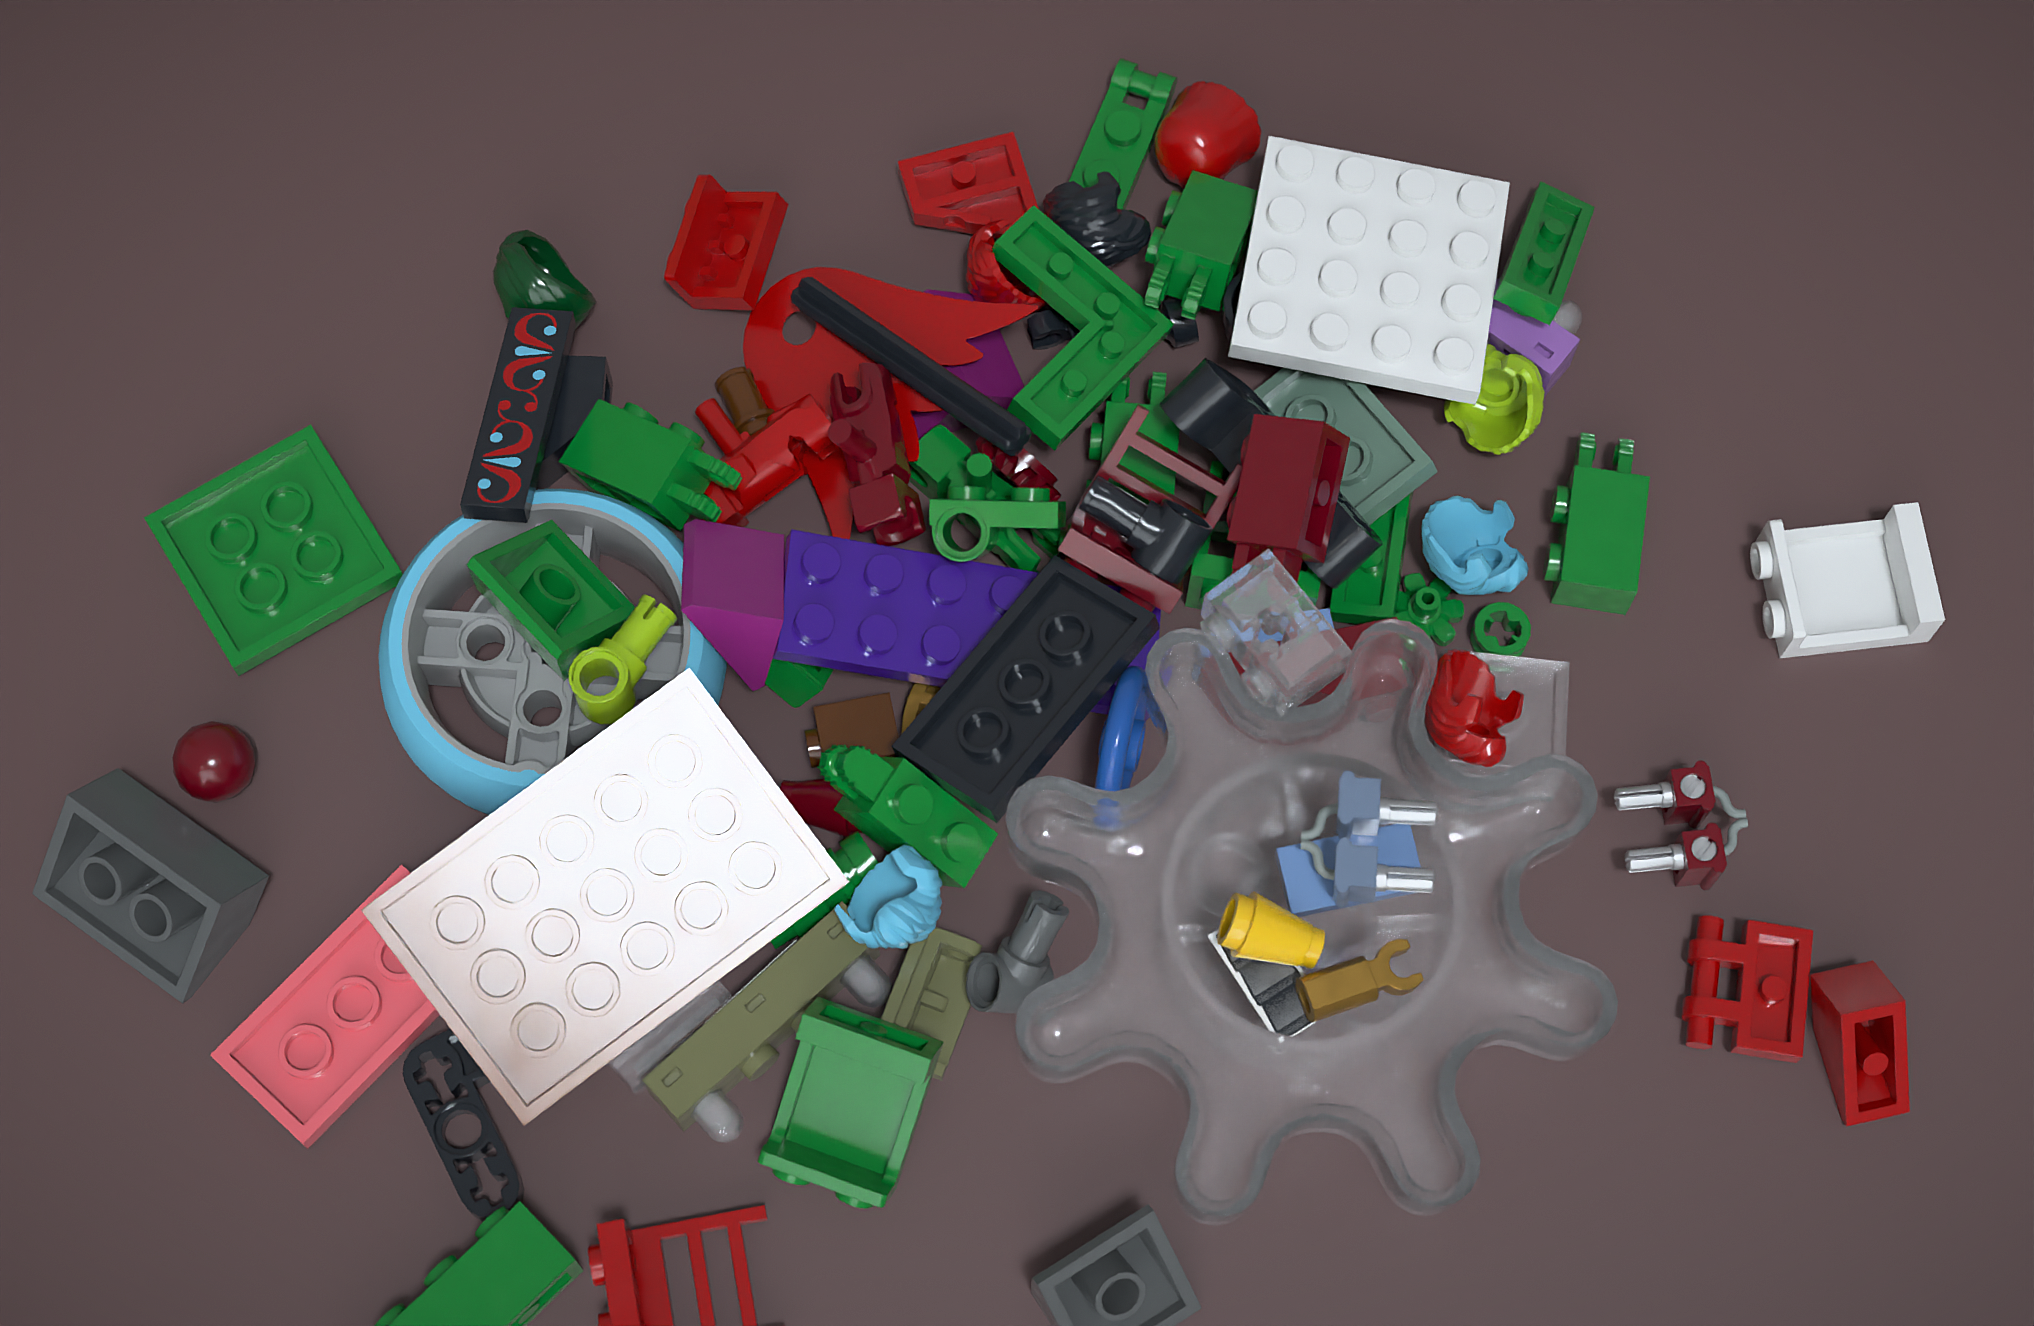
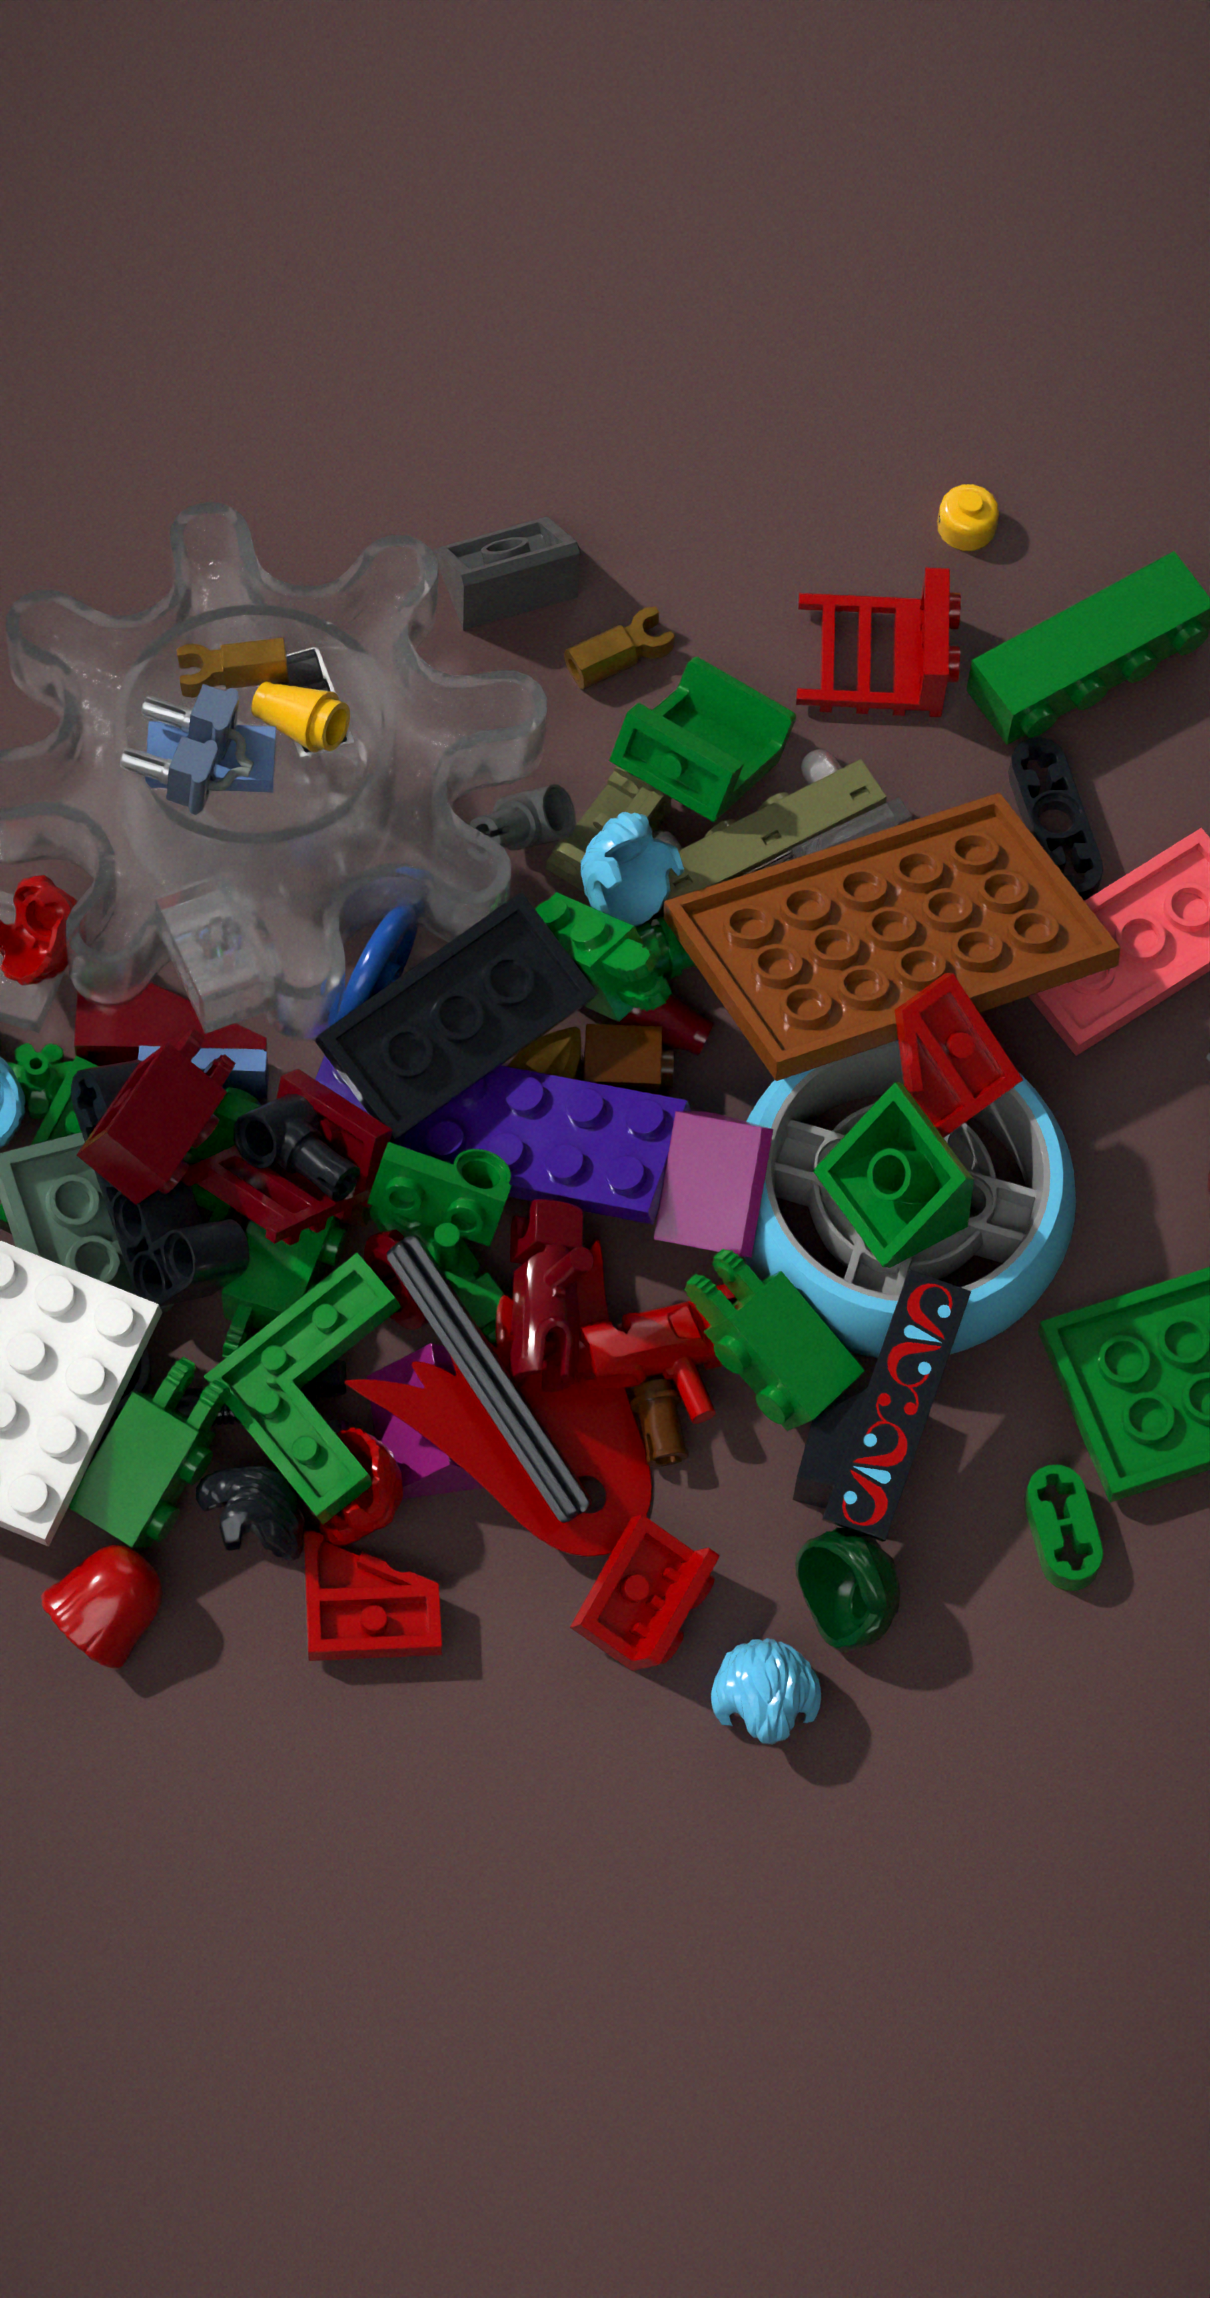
camera: 170 degrees left, 5 degrees down
lime pin [569,594,677,724] -> none
green plate [1069,58,1177,209] -> none
none -> pearl gold bar [564,606,675,689]
none -> medium azure hair [711,1638,821,1745]
none -> red wing [894,973,1023,1138]
none -> green beam [1024,1465,1103,1591]

